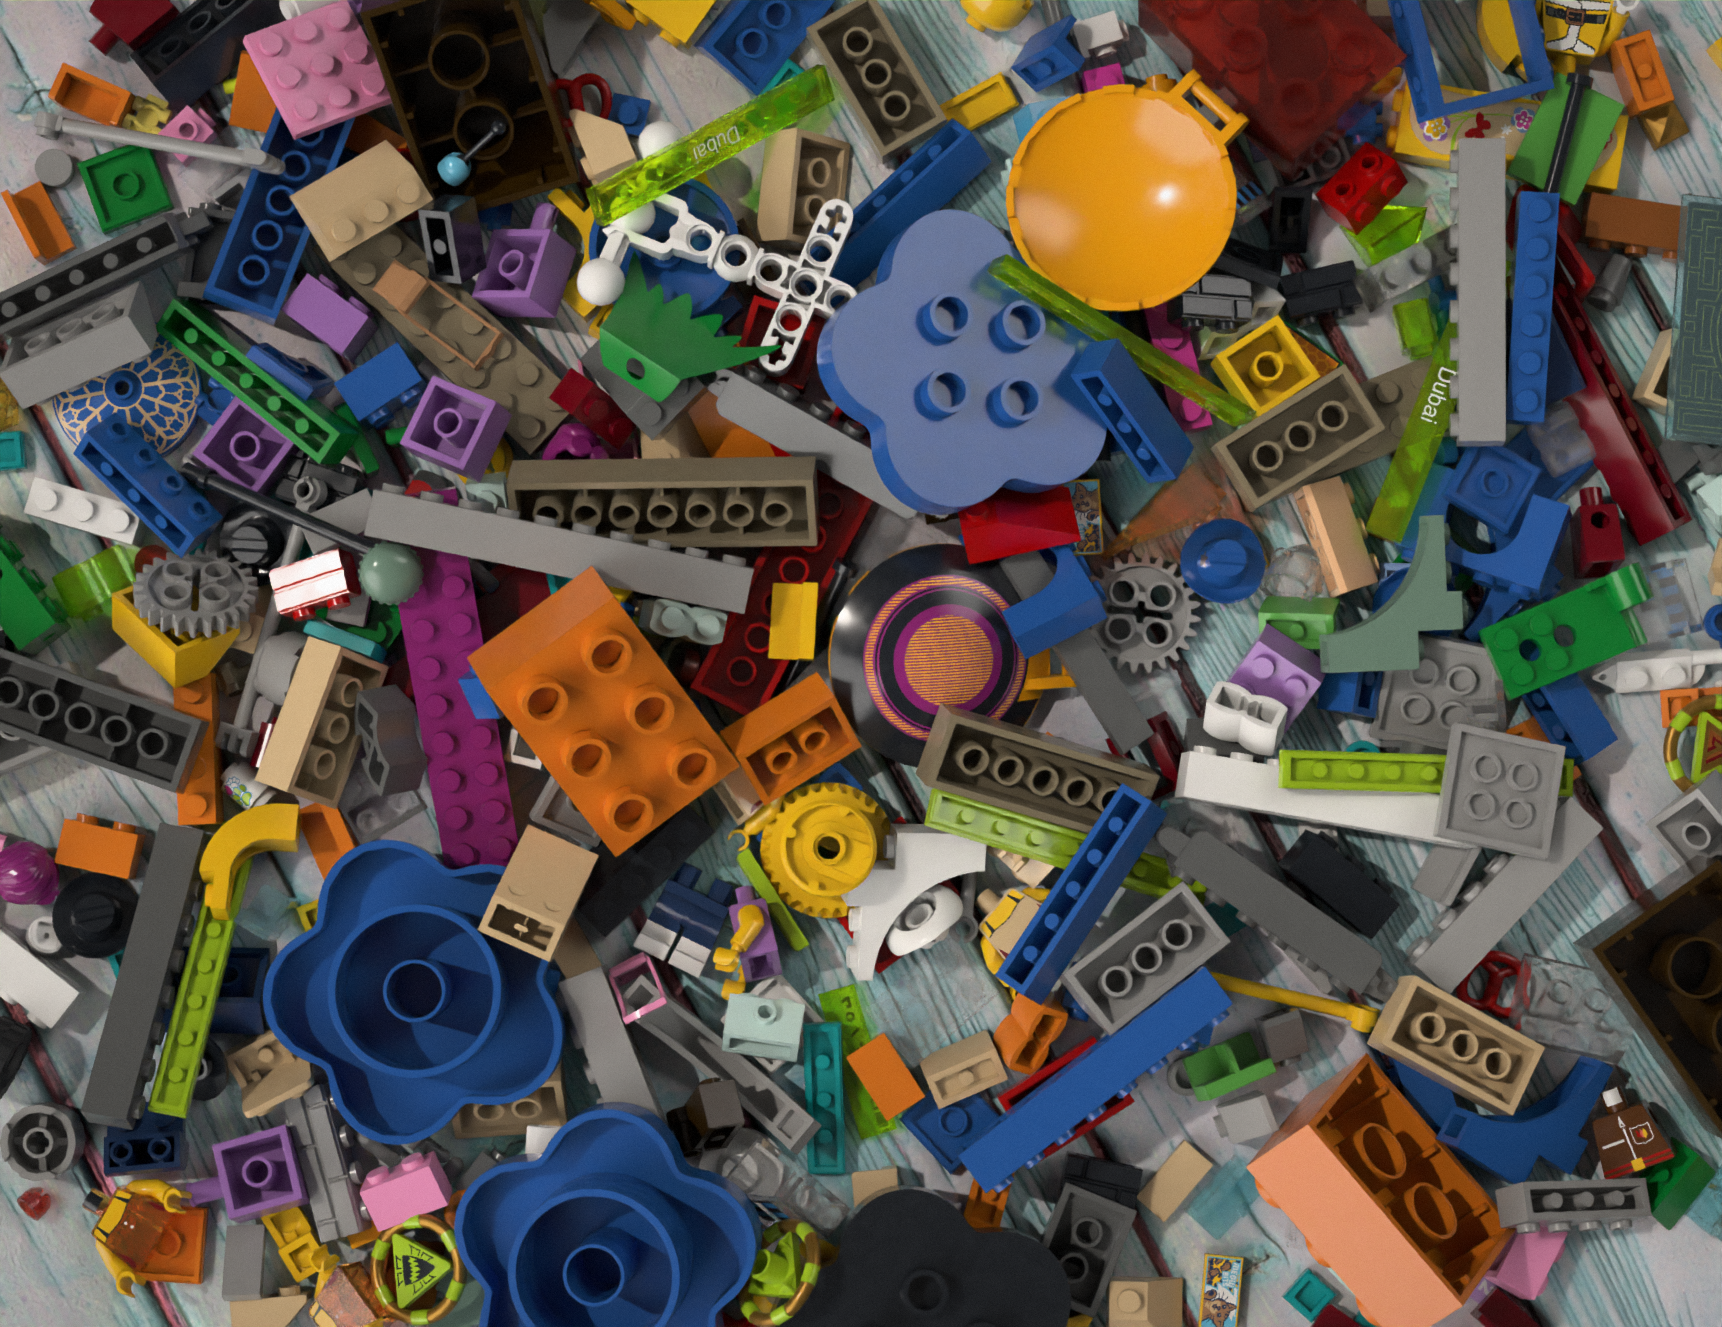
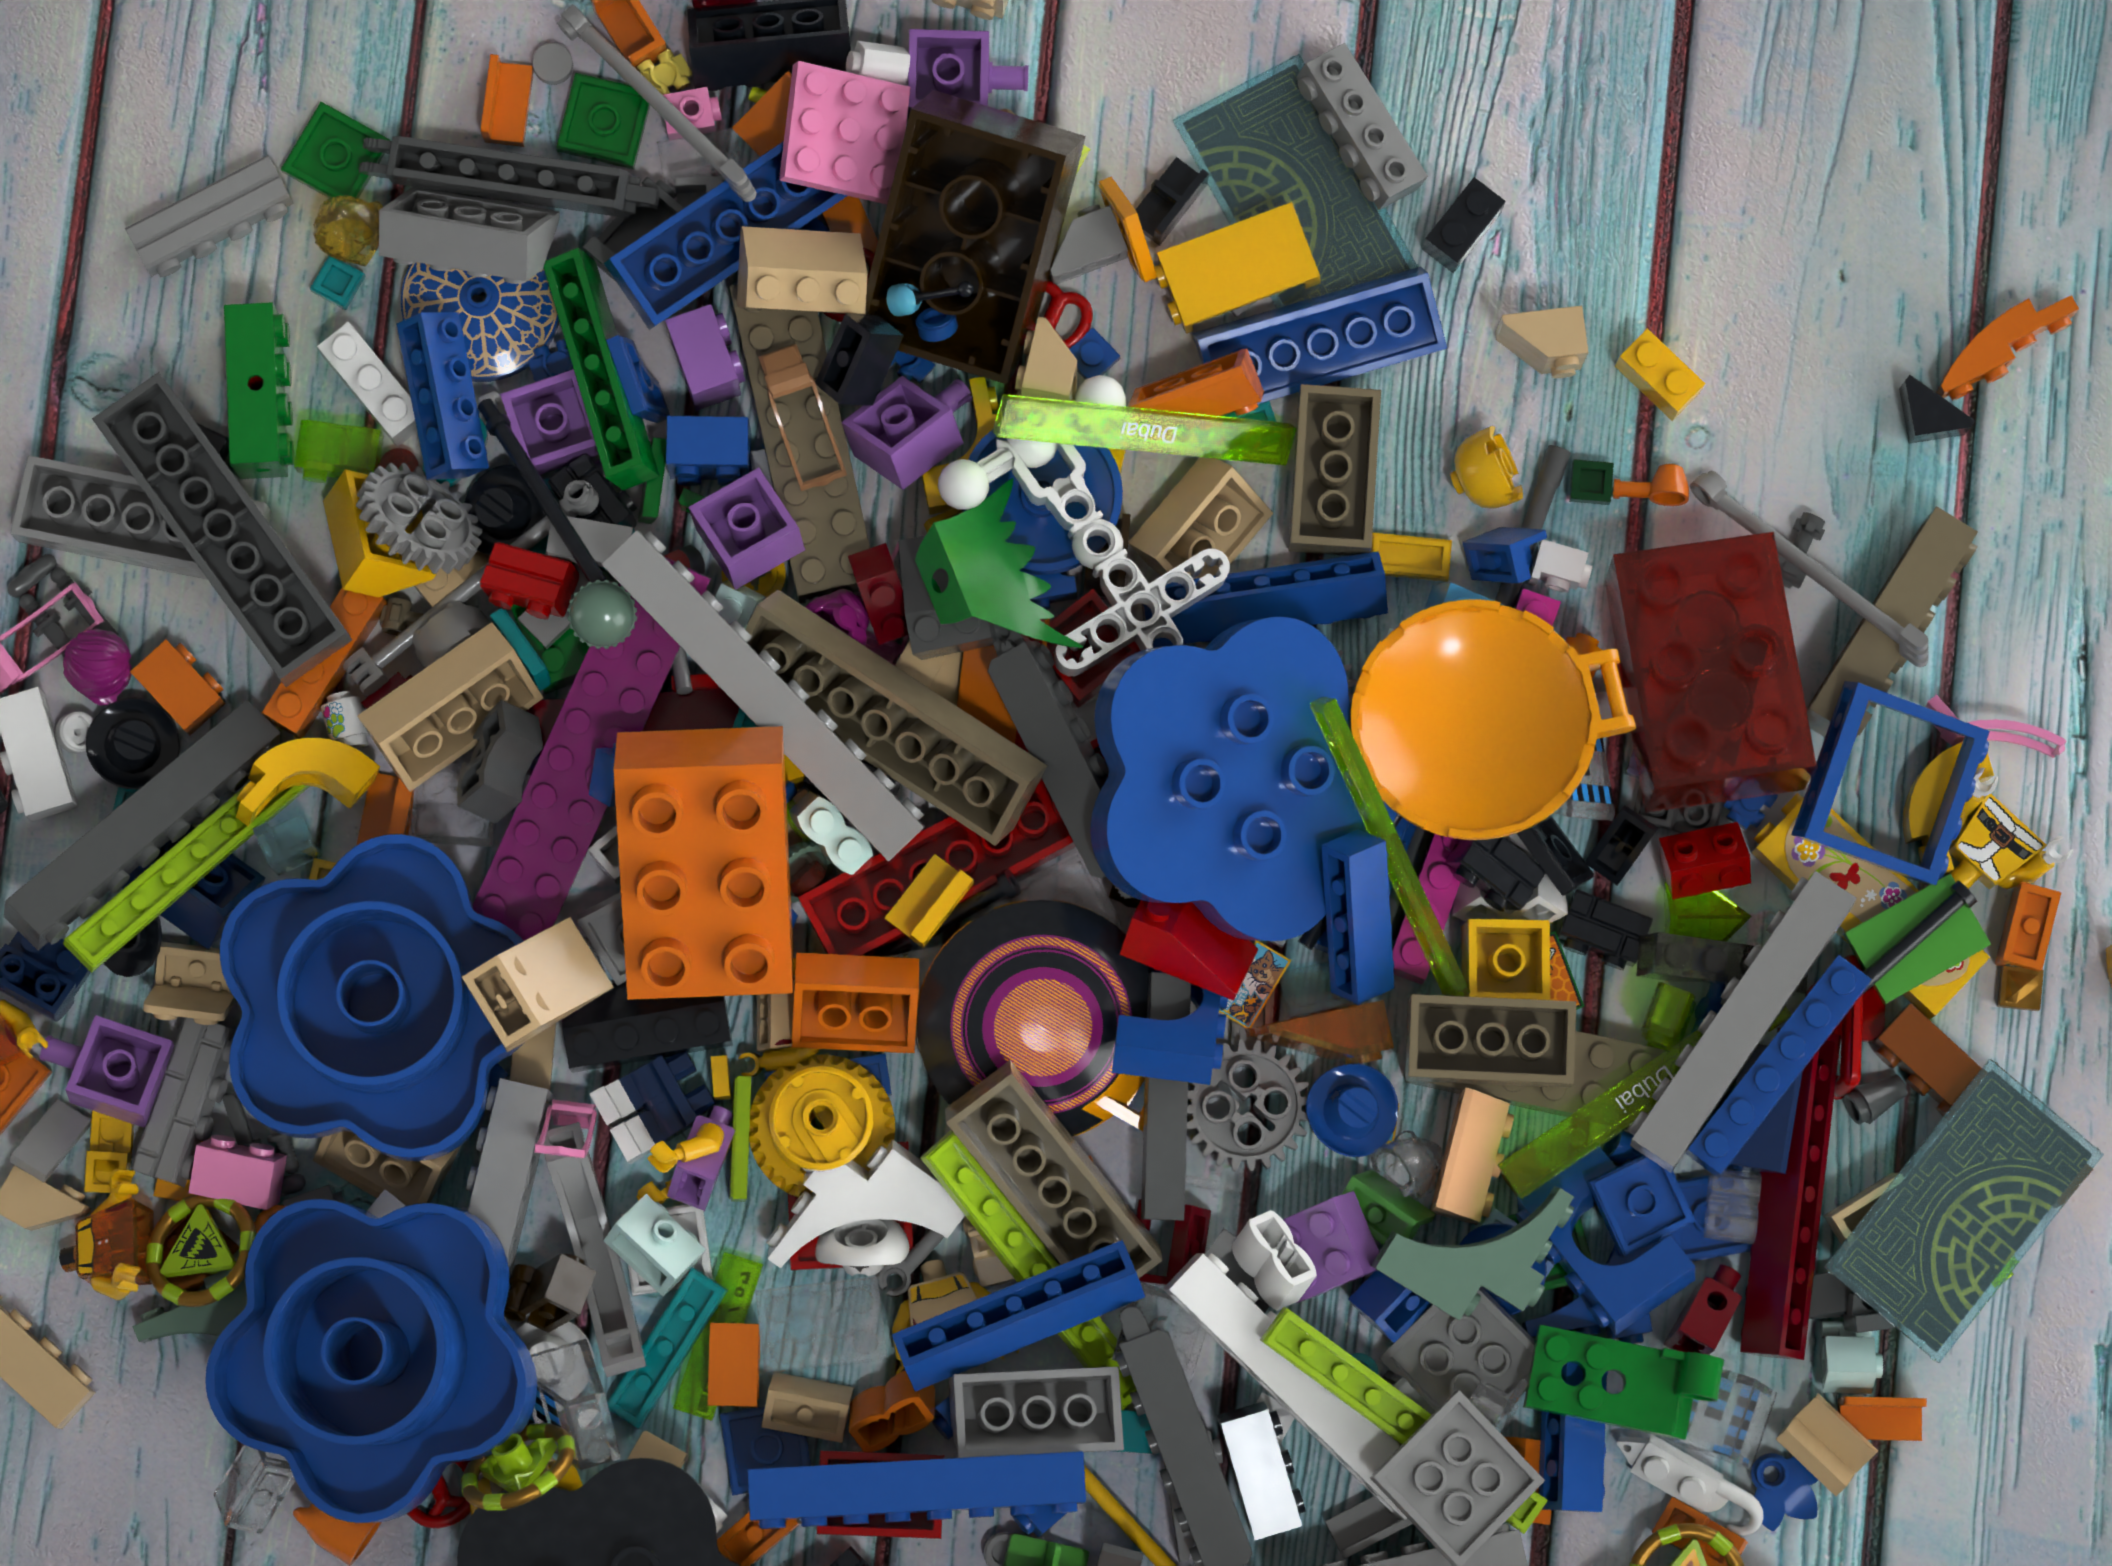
camera: 30 degrees right, 5 degrees down
none -> yellow tile [710,1055,732,1101]
none -> blue tile [916,307,958,342]
none -> orange slope [1128,348,1264,443]

